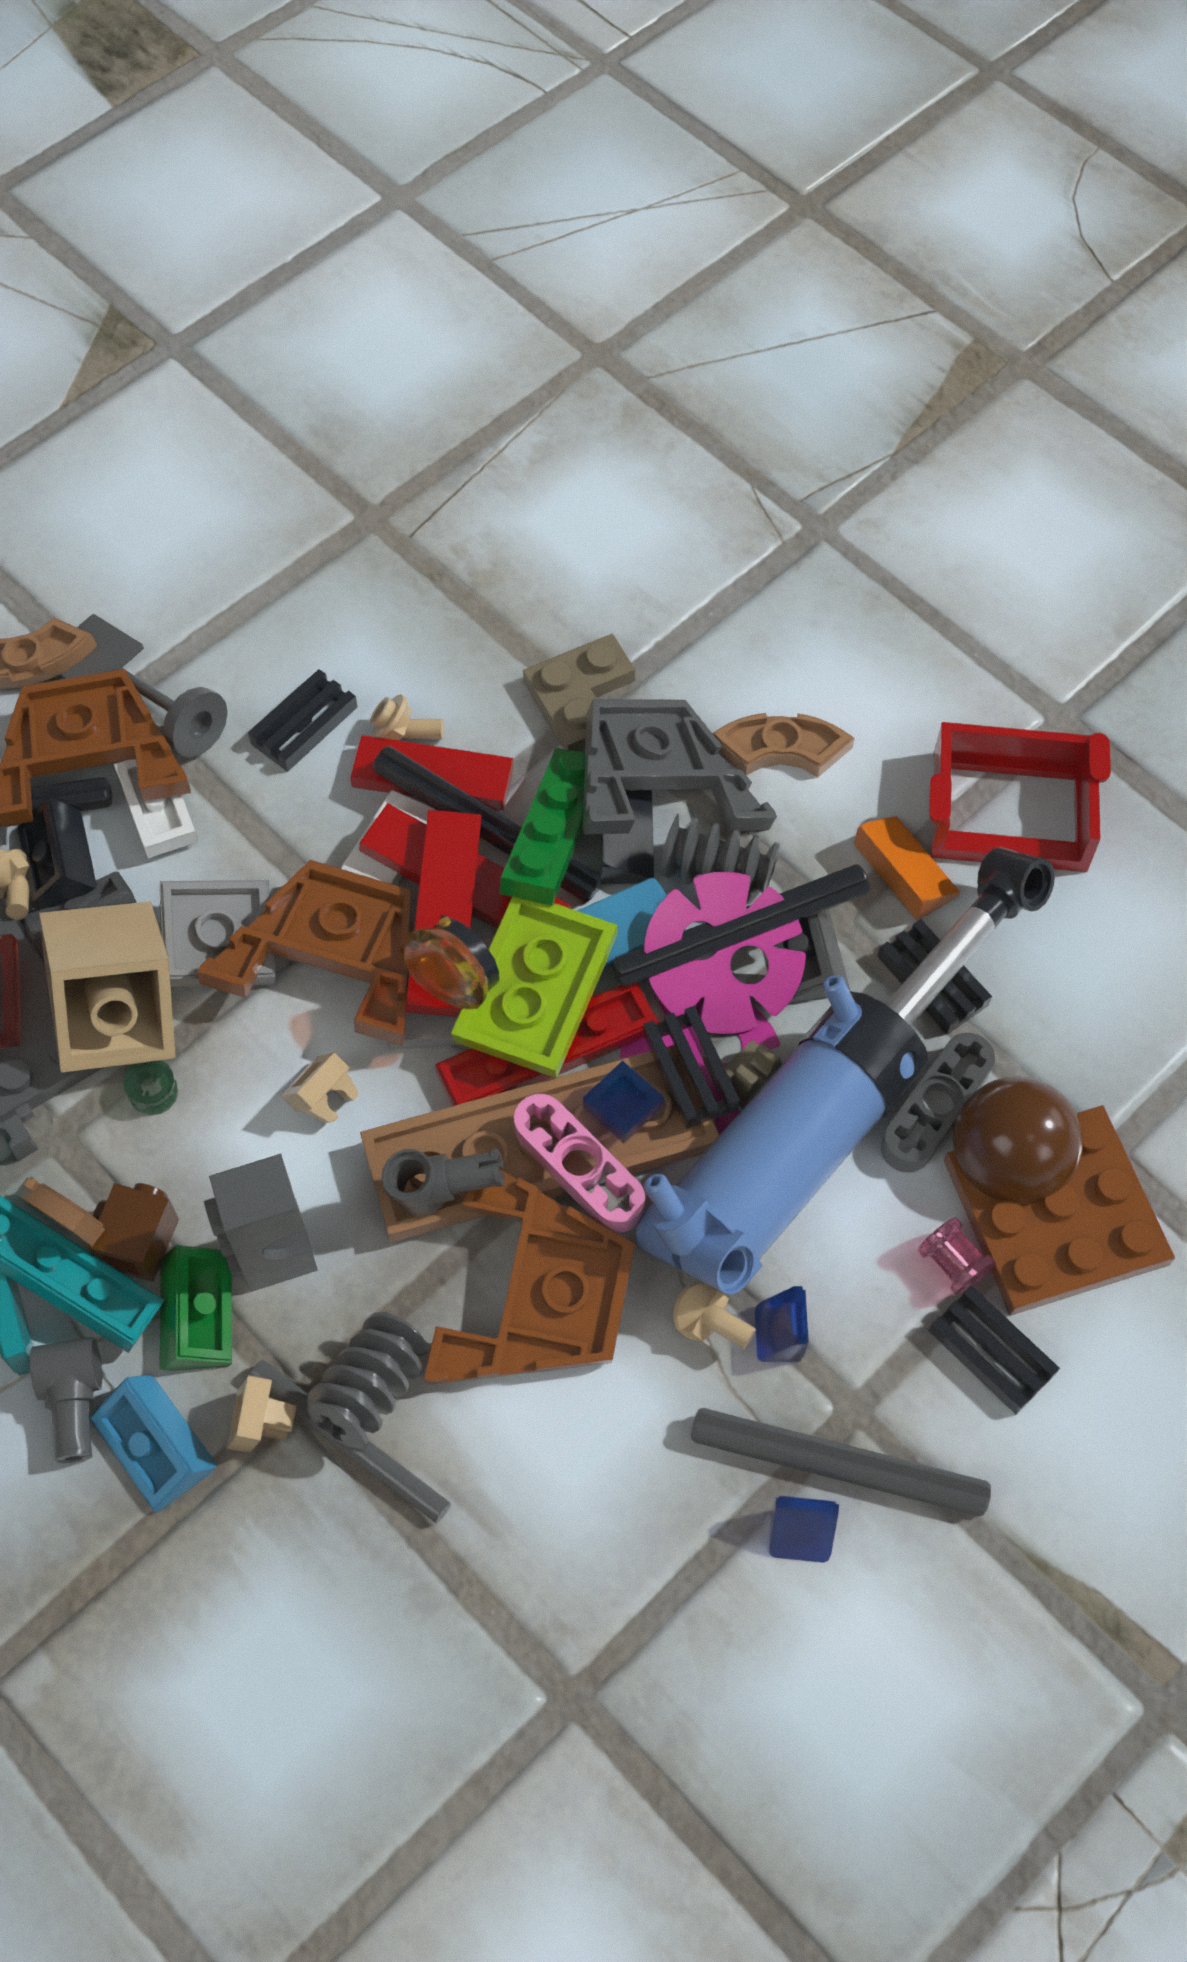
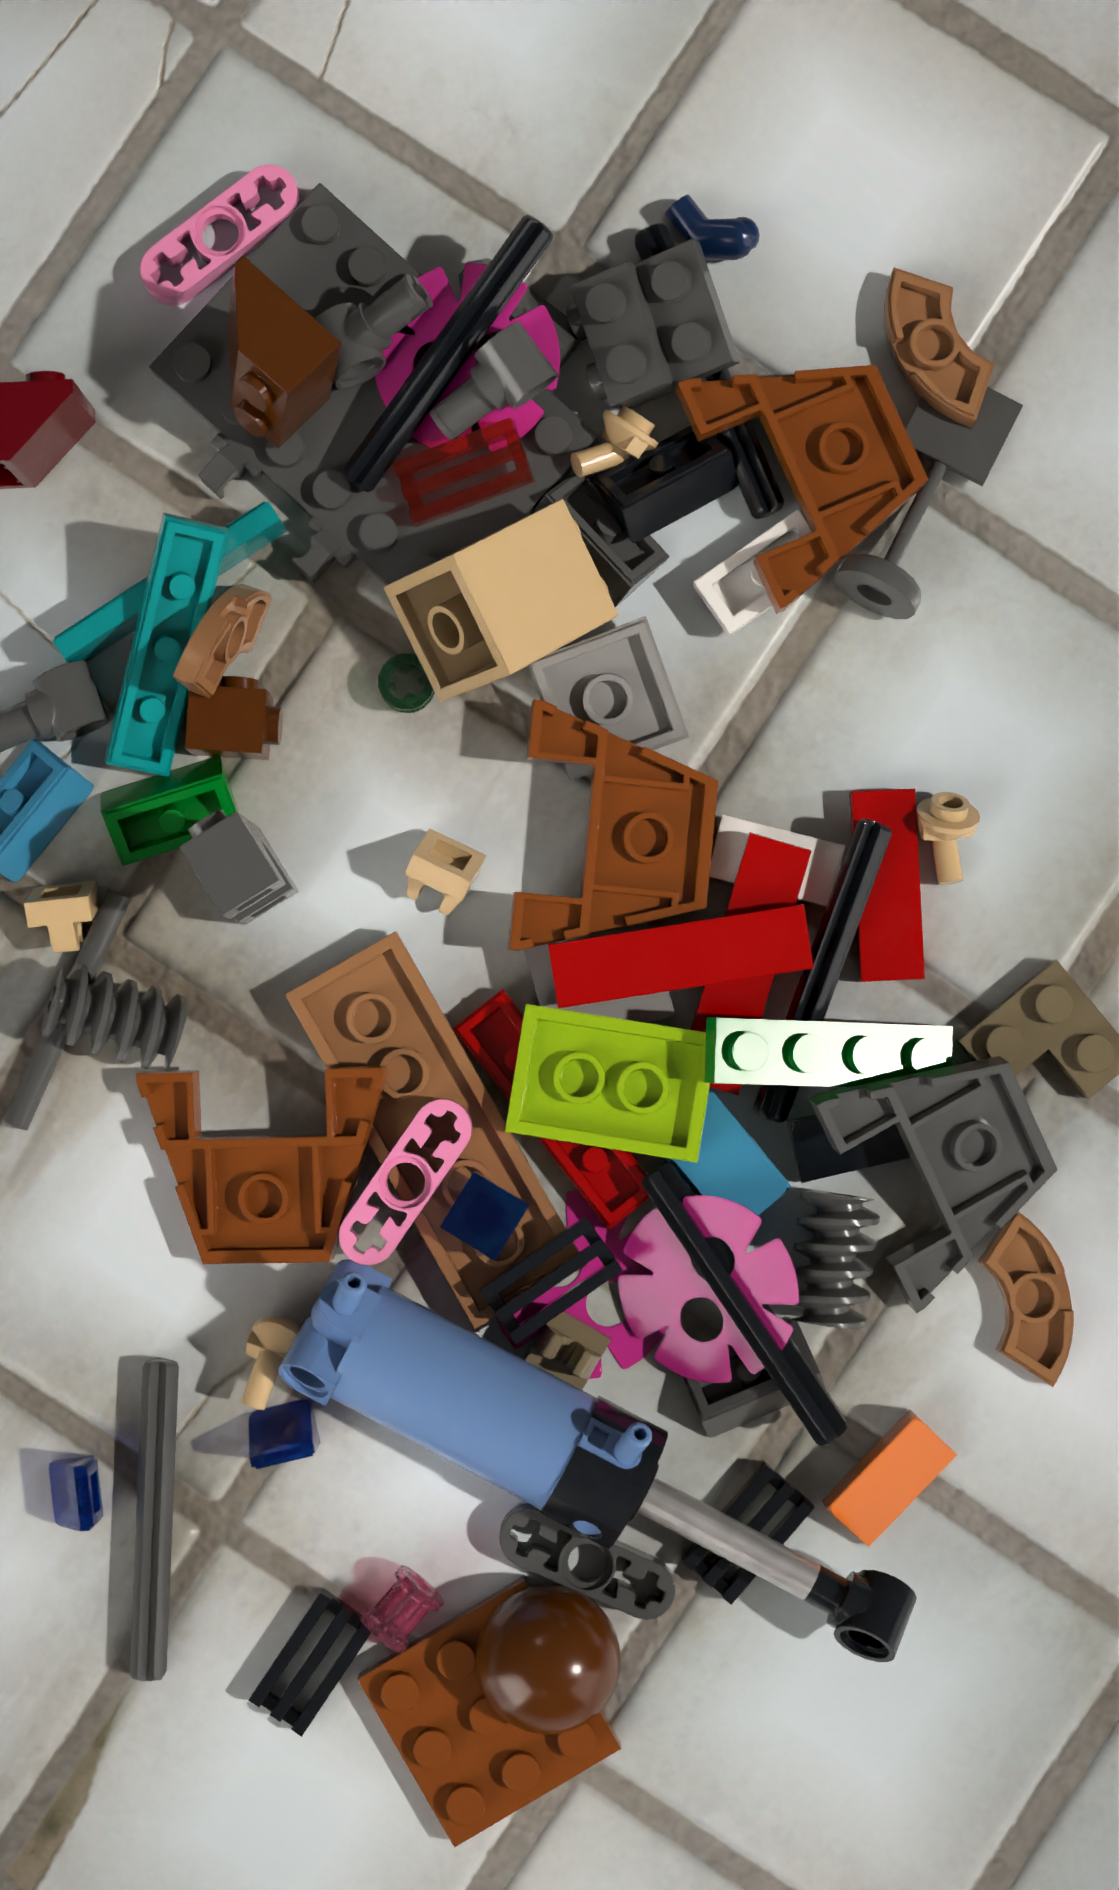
camera: 80 degrees right, 25 degrees up
black tile [248,669,358,772] -> none
dark grey pin [381,1149,505,1217] -> none
clear orange piece [404,915,499,1010] -> none
red piece [929,722,1111,872] -> none

